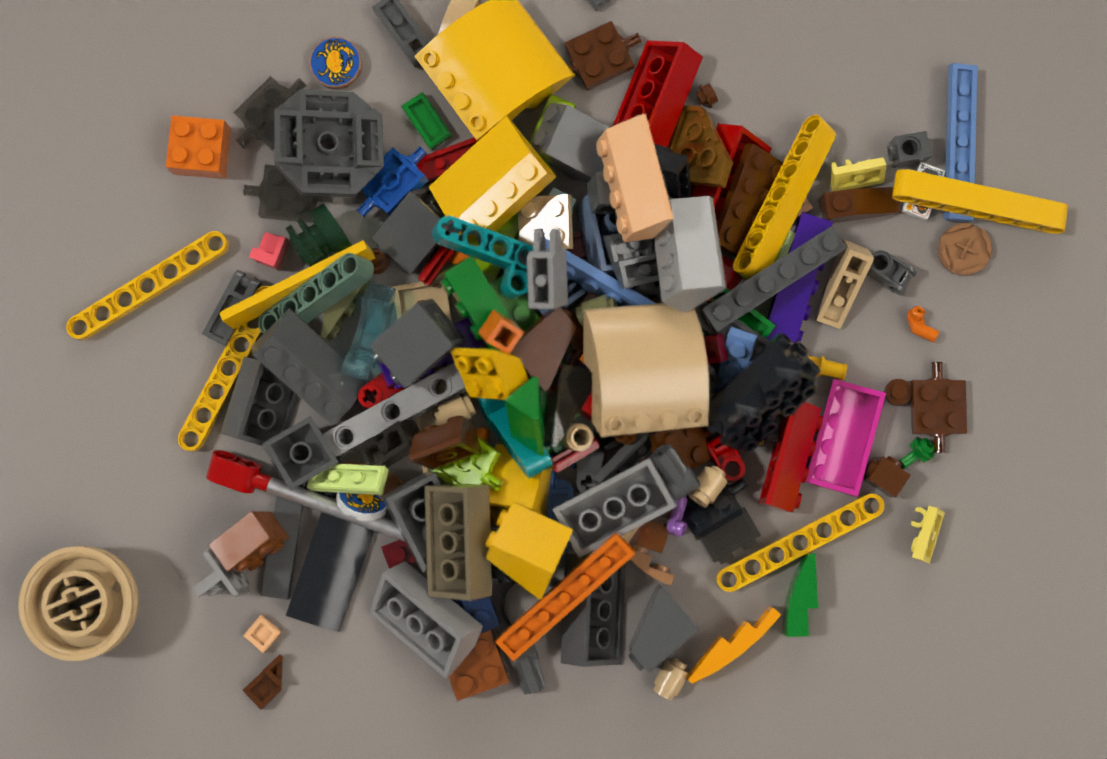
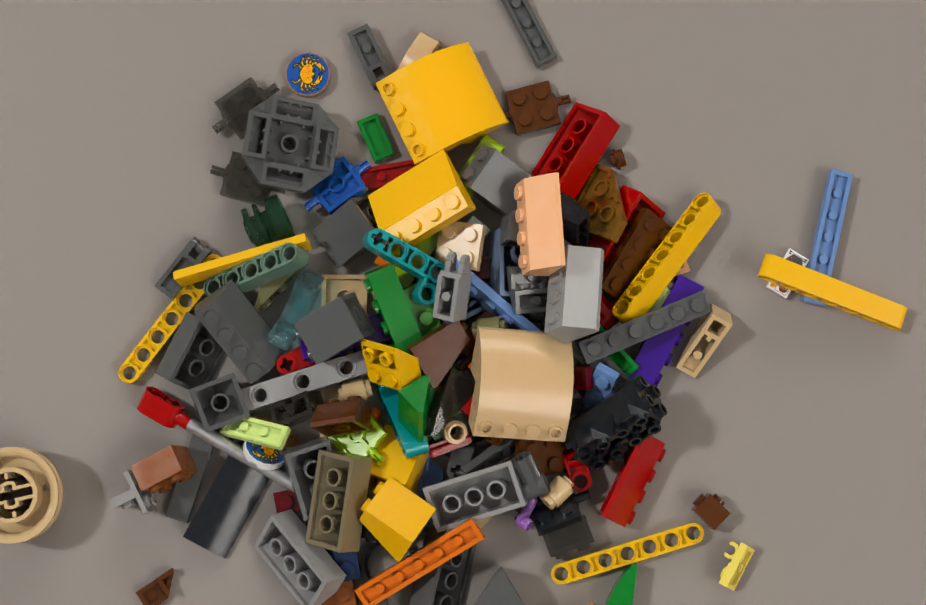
camera: 10 degrees right, 0 degrees up
yellow beam [66,231,229,340] -> none
orange brick [166,115,231,179] -> none
light nougat tile [243,614,283,653] -> none
coral panel [249,232,290,271] -> none
reddish brown plate [371,248,390,275] -> none
red axle [418,245,456,286] -> none
orange brick [479,309,524,354] -> none
medium nougat slope [630,544,675,586] -> none
clear orange plate [636,521,669,553] -> none
dark pink slope [806,379,886,498] -> none
yellow axle [807,355,848,380] -> none
reddish brown slope [819,187,902,224] -> none
light yellow plate [830,157,886,192] -> none
dark grey piece [867,250,918,296] -> none
reddish brown plate [884,379,912,406] -> none
dark grey brick [887,131,932,168] -> none
green plate [898,437,935,469] -> none
orange arm [907,306,939,343] -> none
reddish brown plate [910,362,967,453] -> none
medium nougat tile [937,223,992,276] -> none

